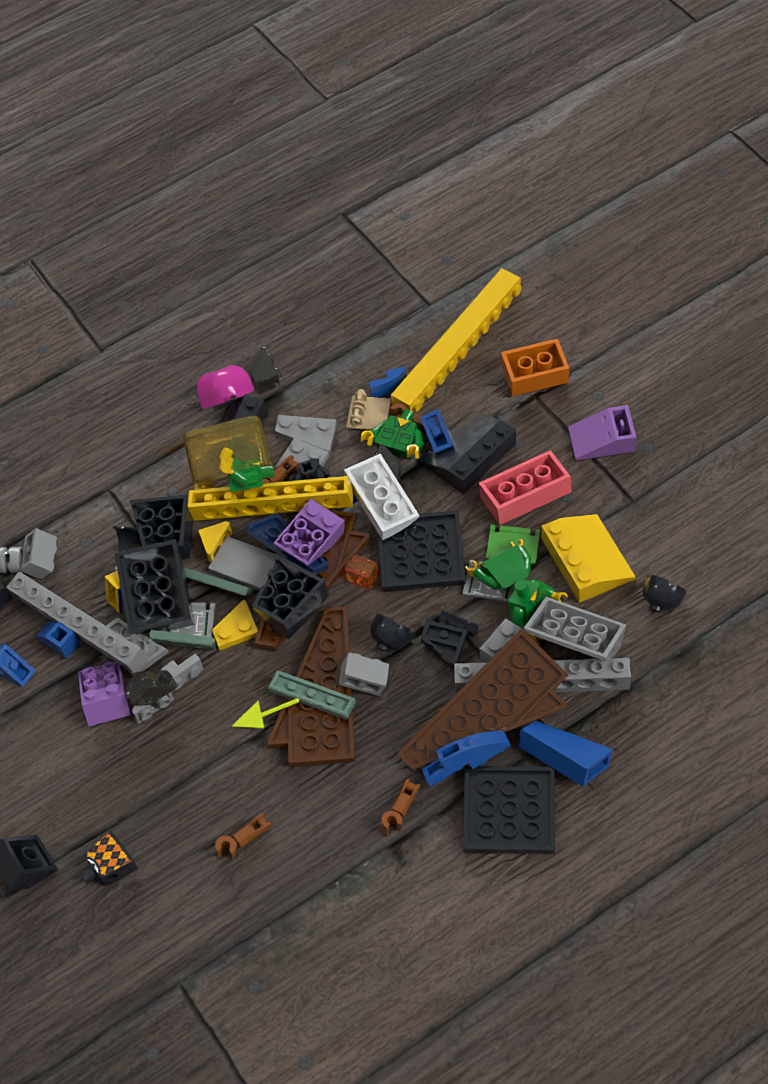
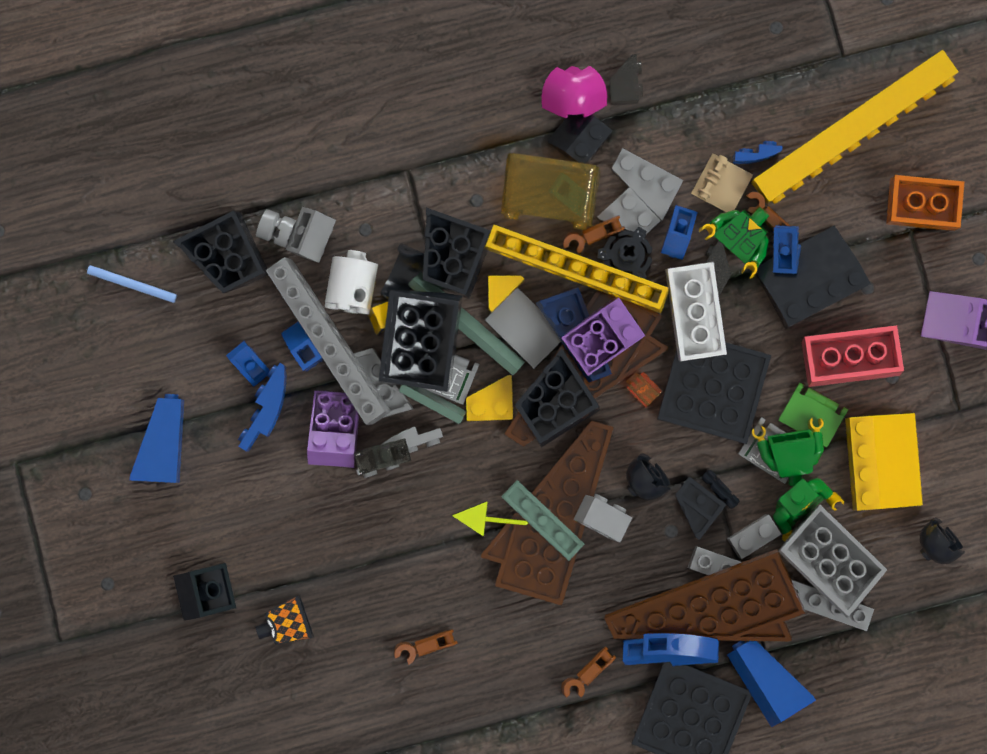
camera: 15 degrees right, 30 degrees up
green torso [219,448,274,492] -> none
none -> blue slope [238,363,287,452]
none -> white cylinder [325,250,378,315]
none -> blue slope [661,205,697,260]

